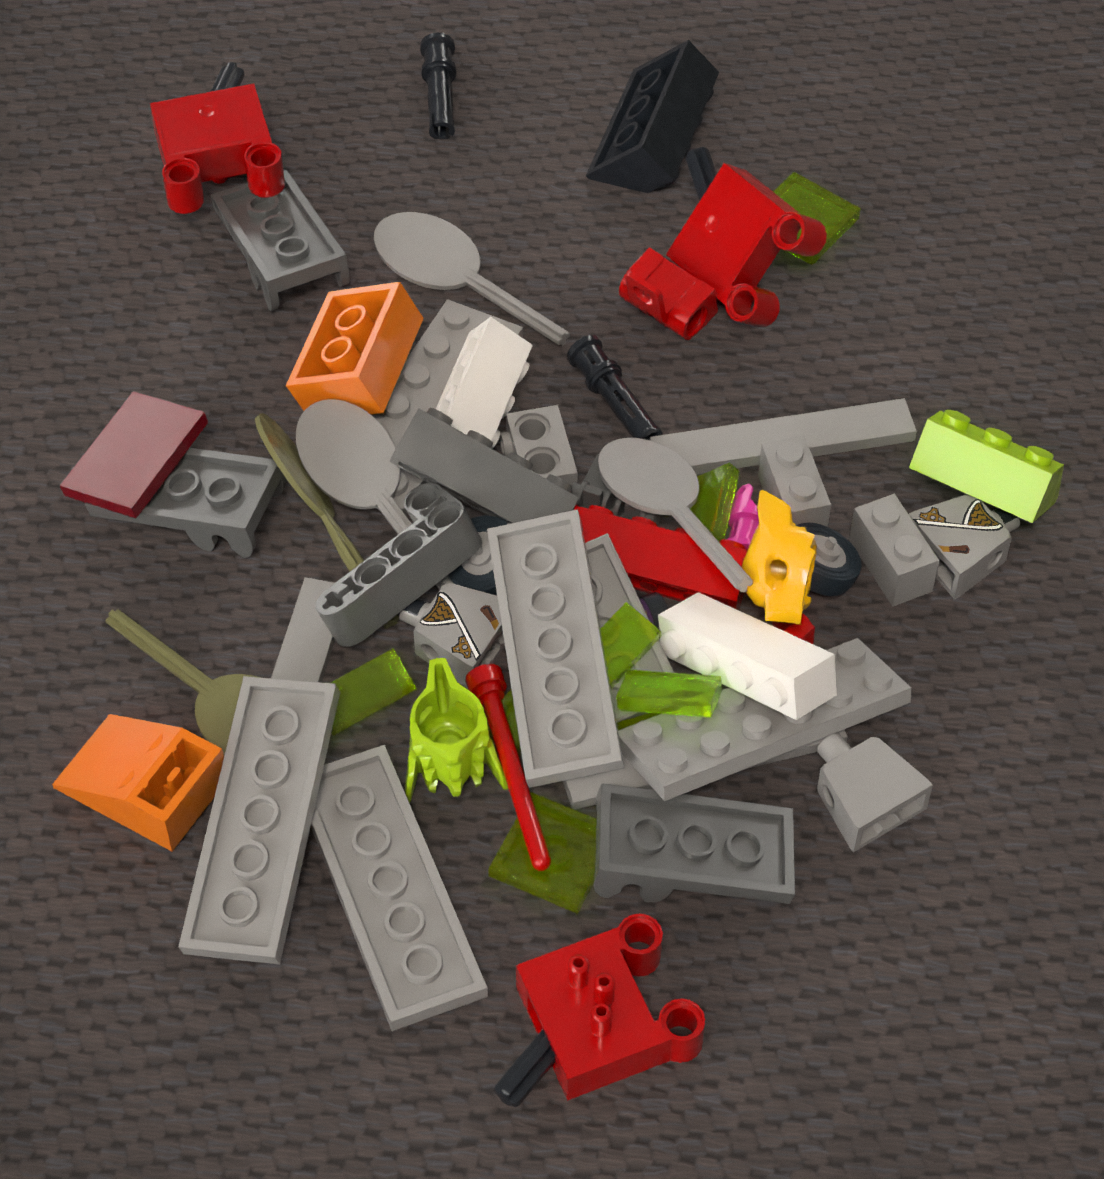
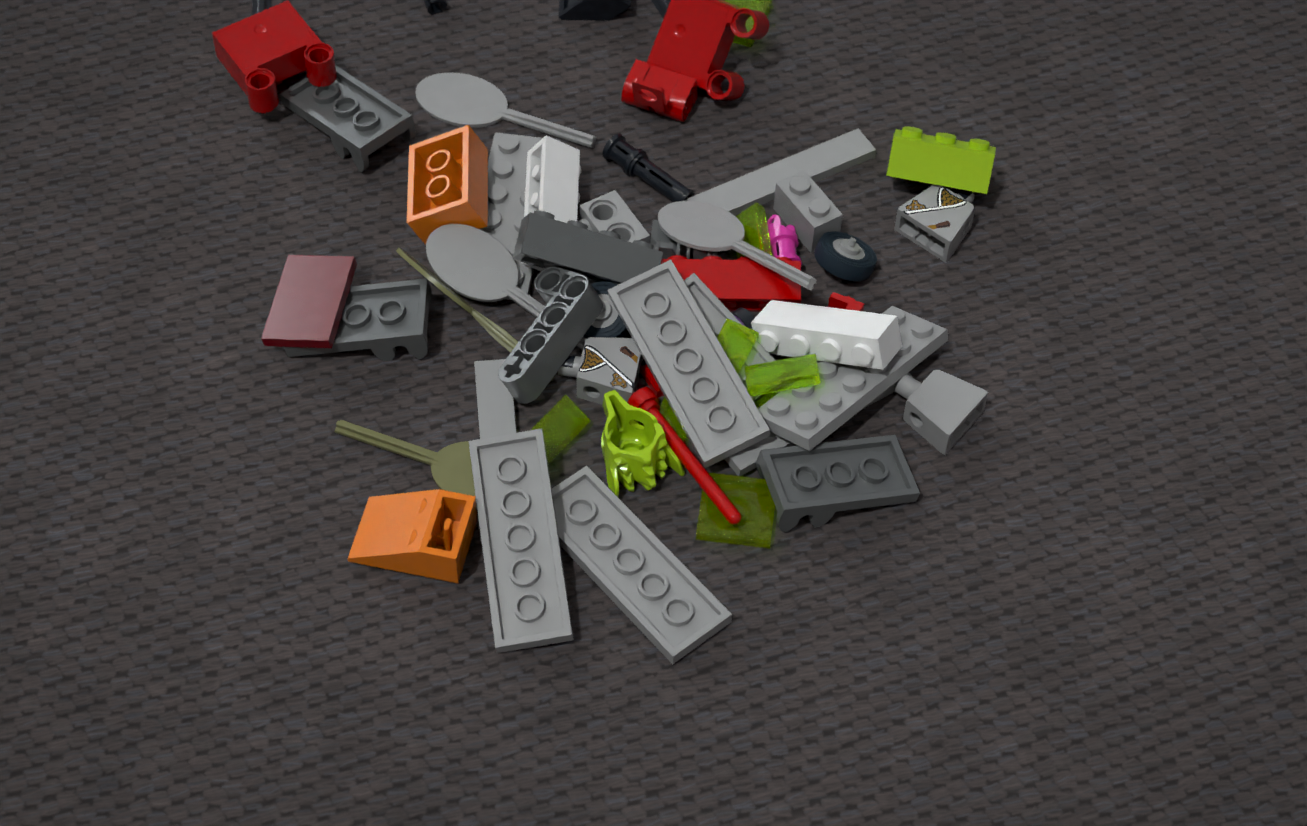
camera: 20 degrees left, 0 degrees up
red piece [494,913,705,1107] -> none
yellow piece [742,490,817,624] -> none
light grey brick [849,493,939,607] -> none

